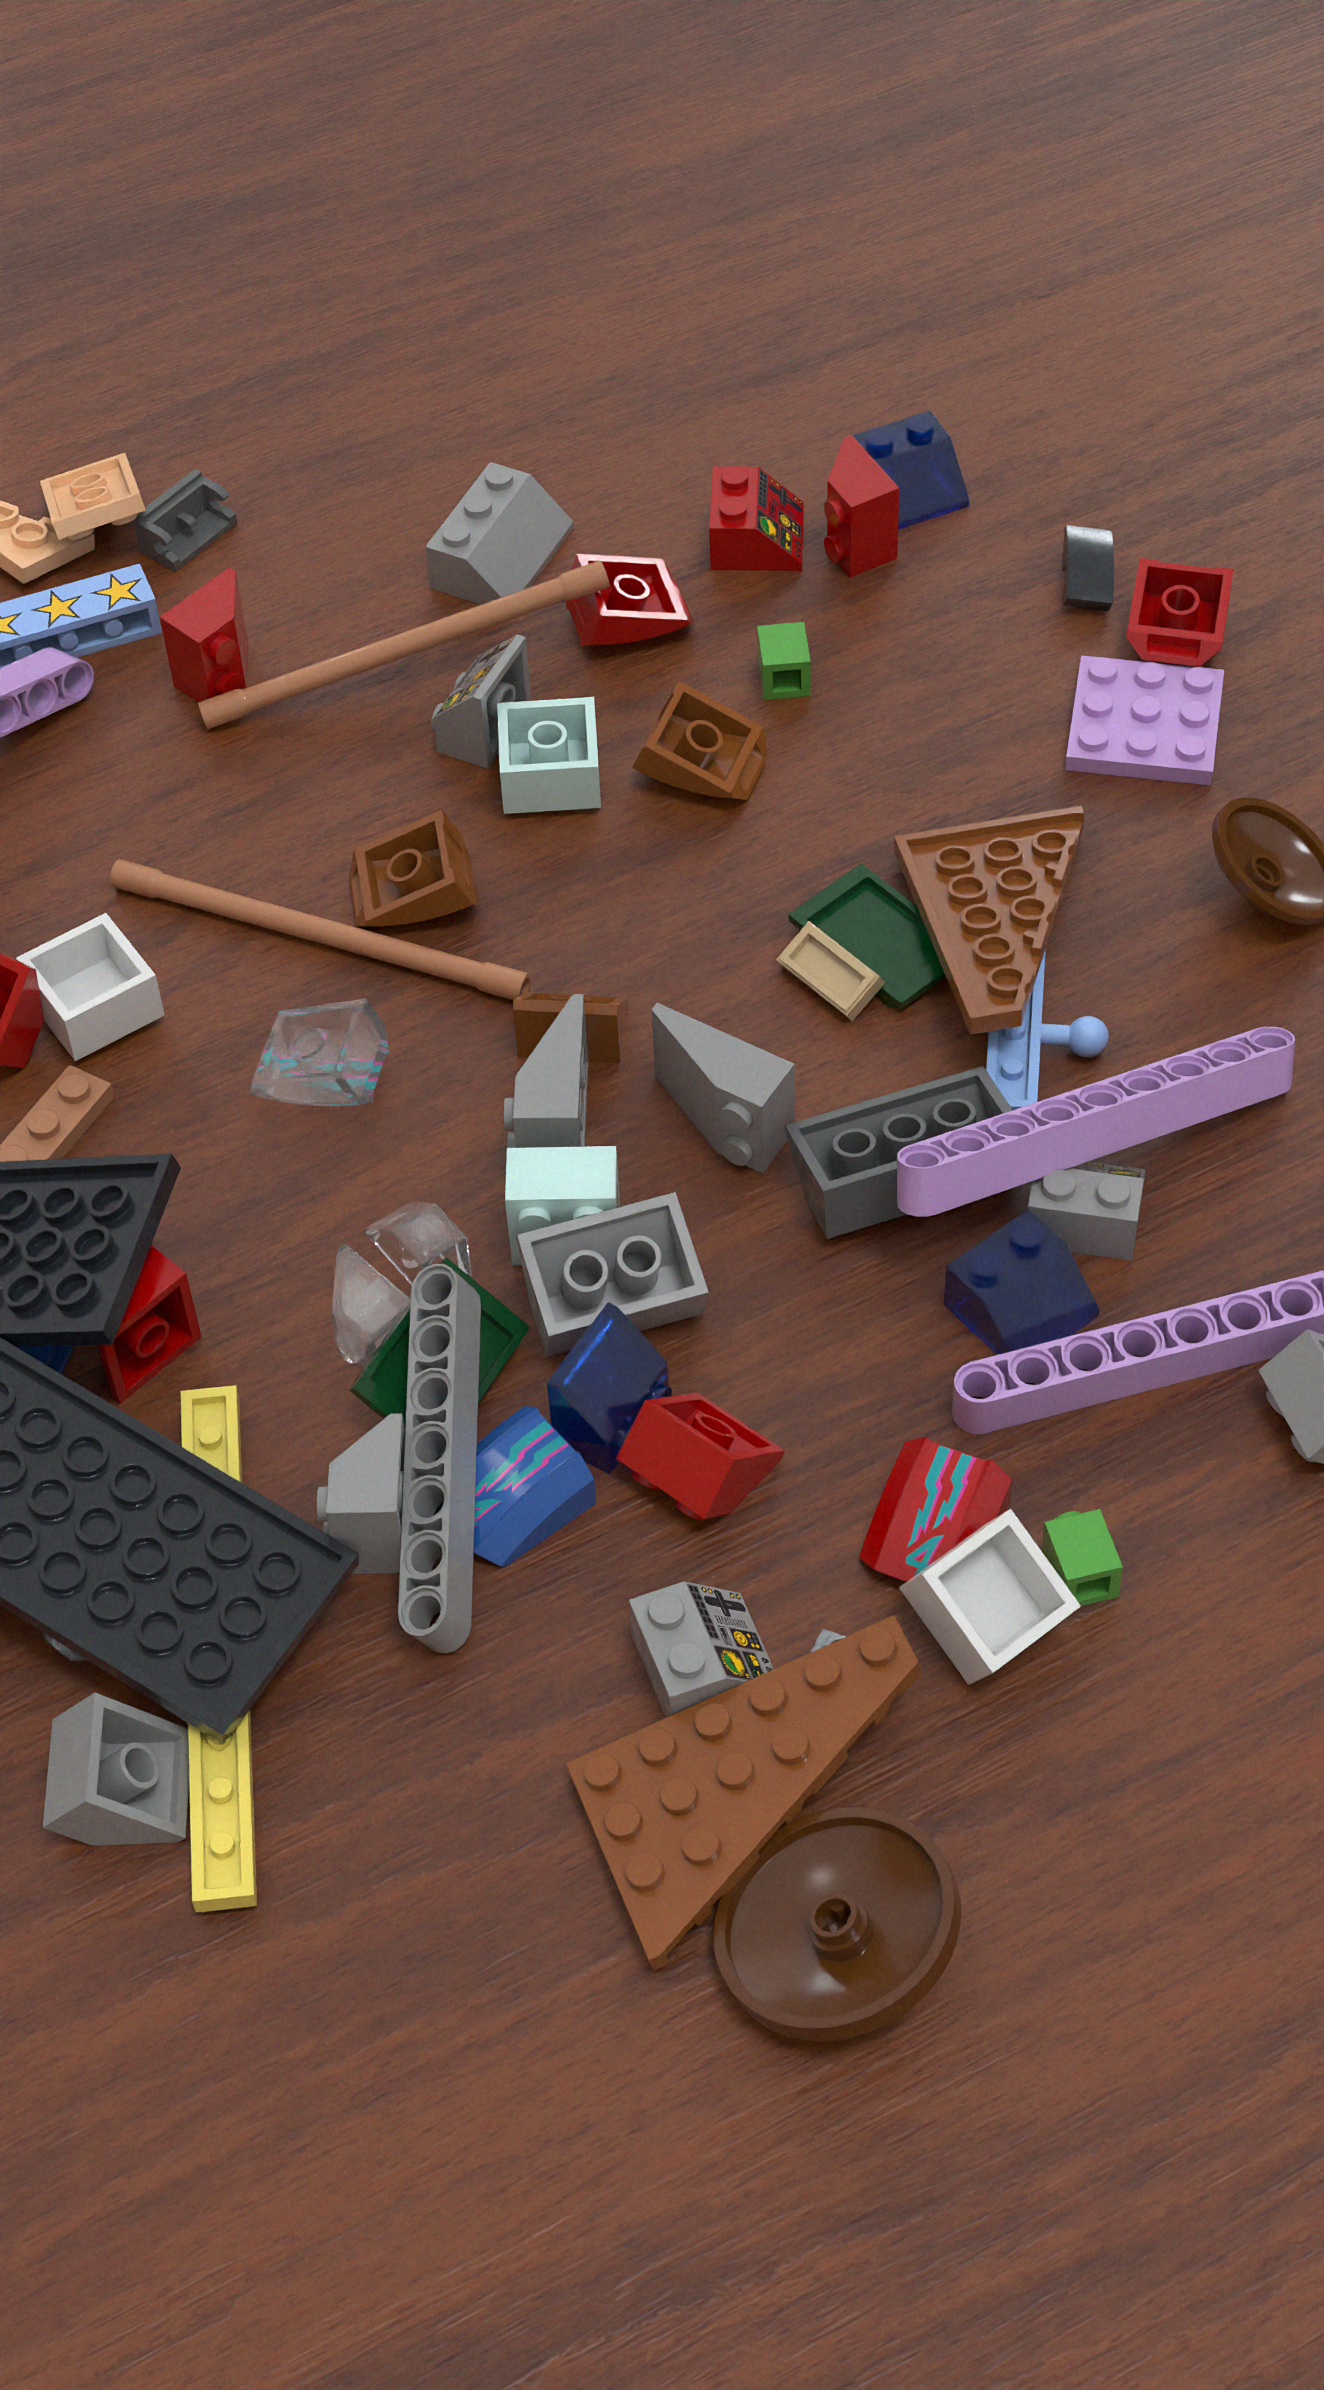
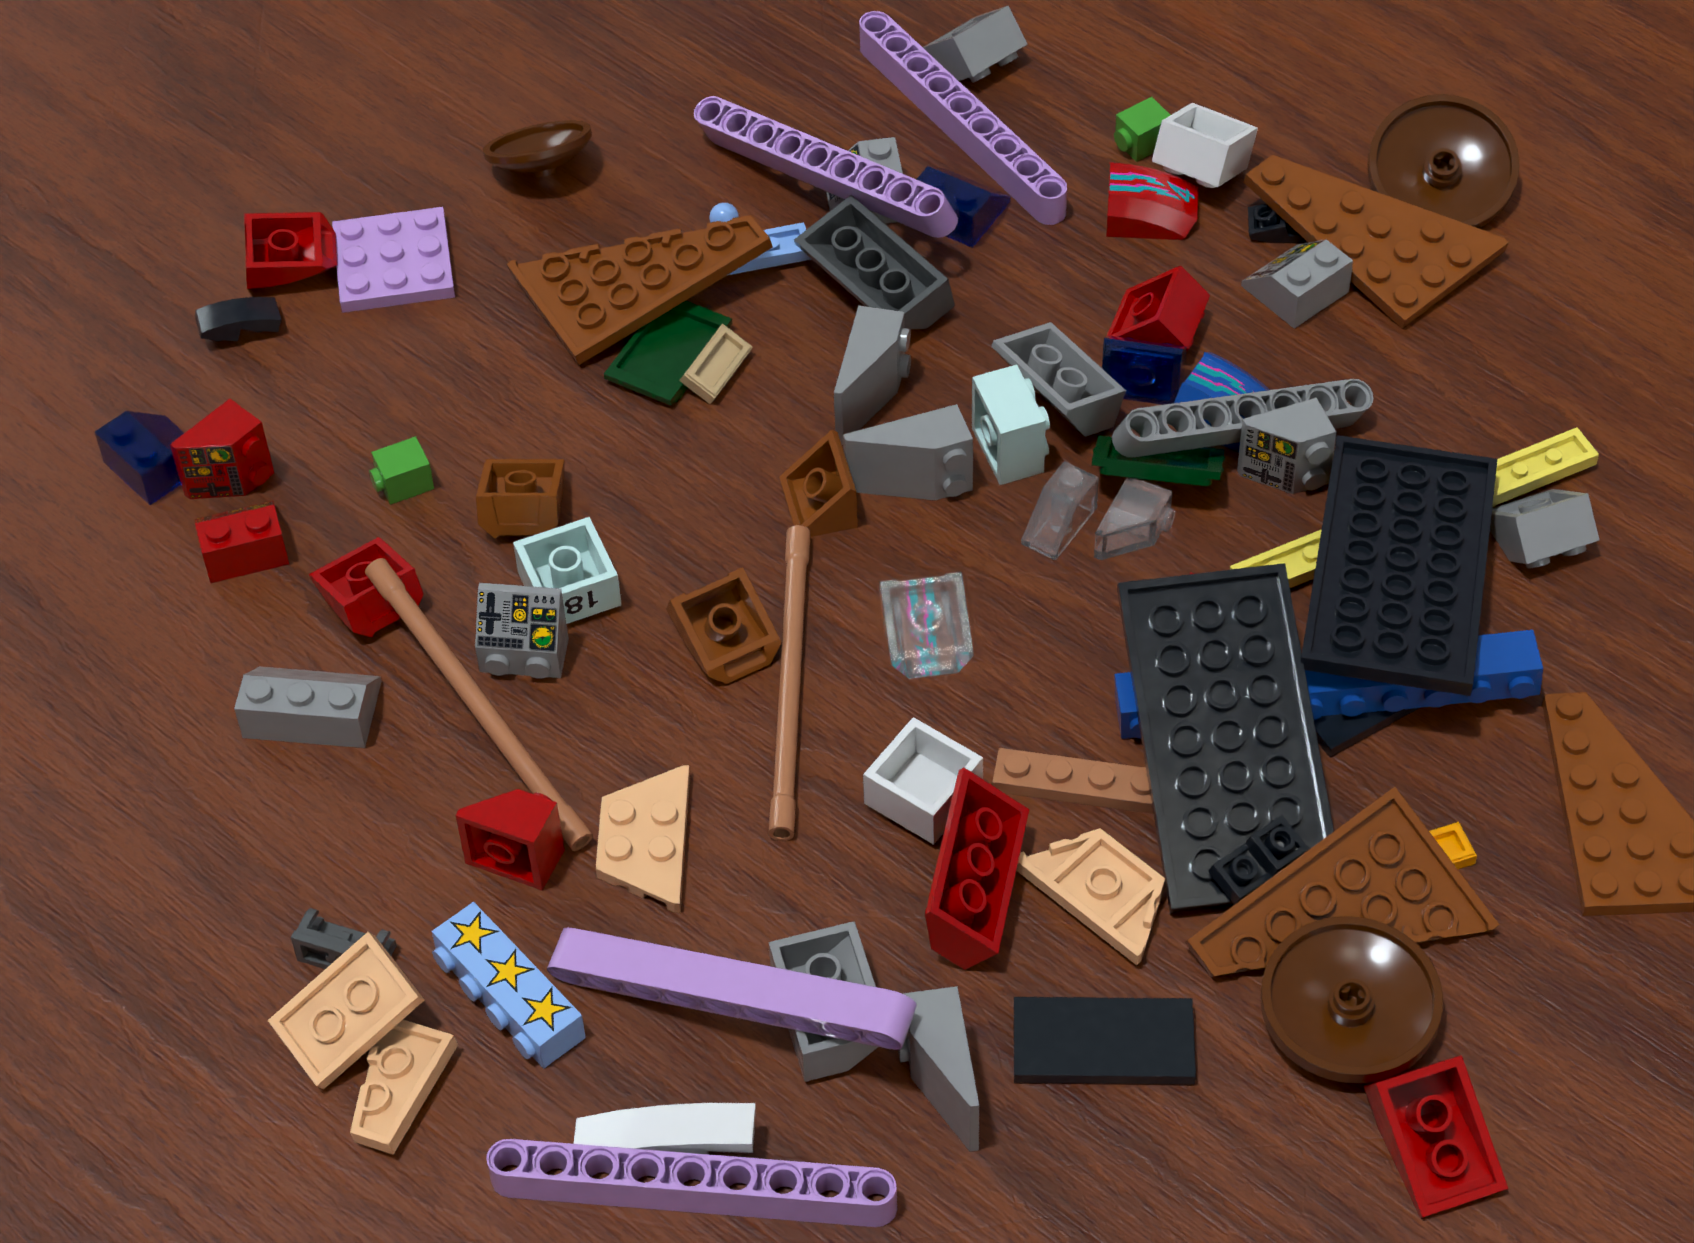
camera: 110 degrees left, 0 degrees up
none -> light nougat wing [596,765,690,913]

